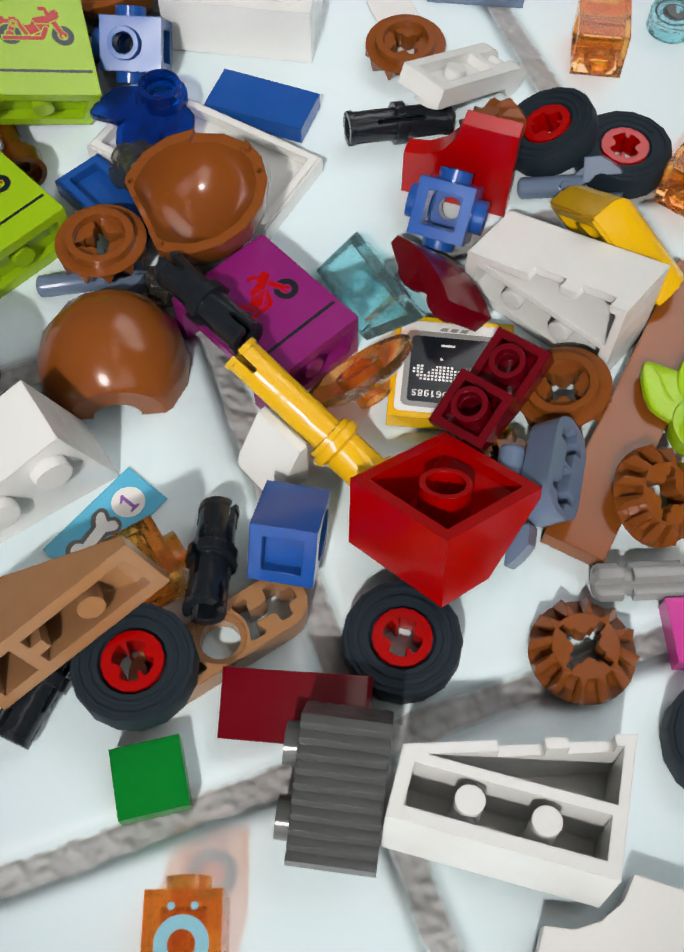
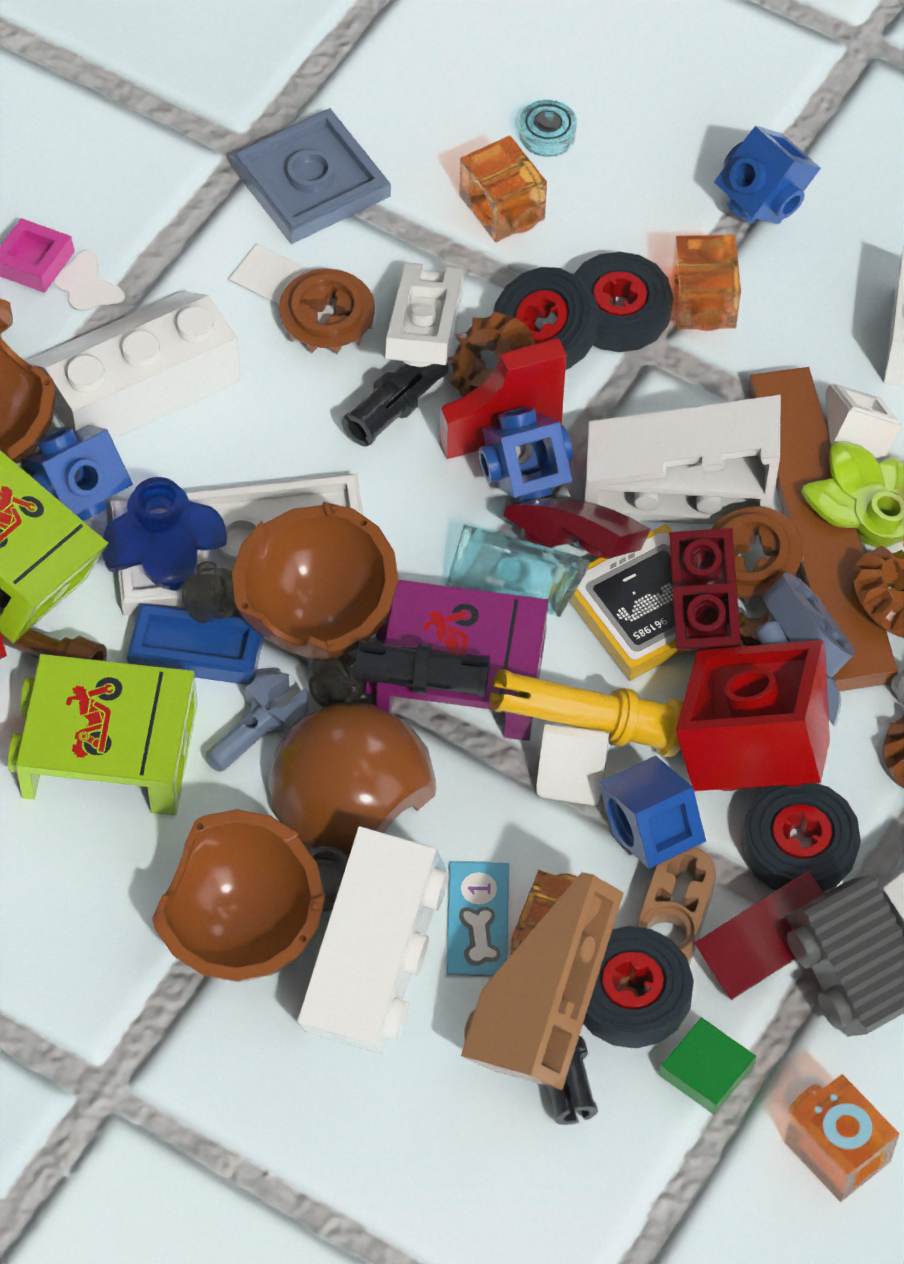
camera: 40 degrees left, 5 degrees down
dark orange gear [54,204,148,284] -> none
black pin [182,496,240,625] -> none
blue tile [204,69,320,143] -> none
clear orange dish [309,334,413,409] -> none
sand blue bar [517,155,623,200] -> none
yellow brick [550,185,684,306] -> none

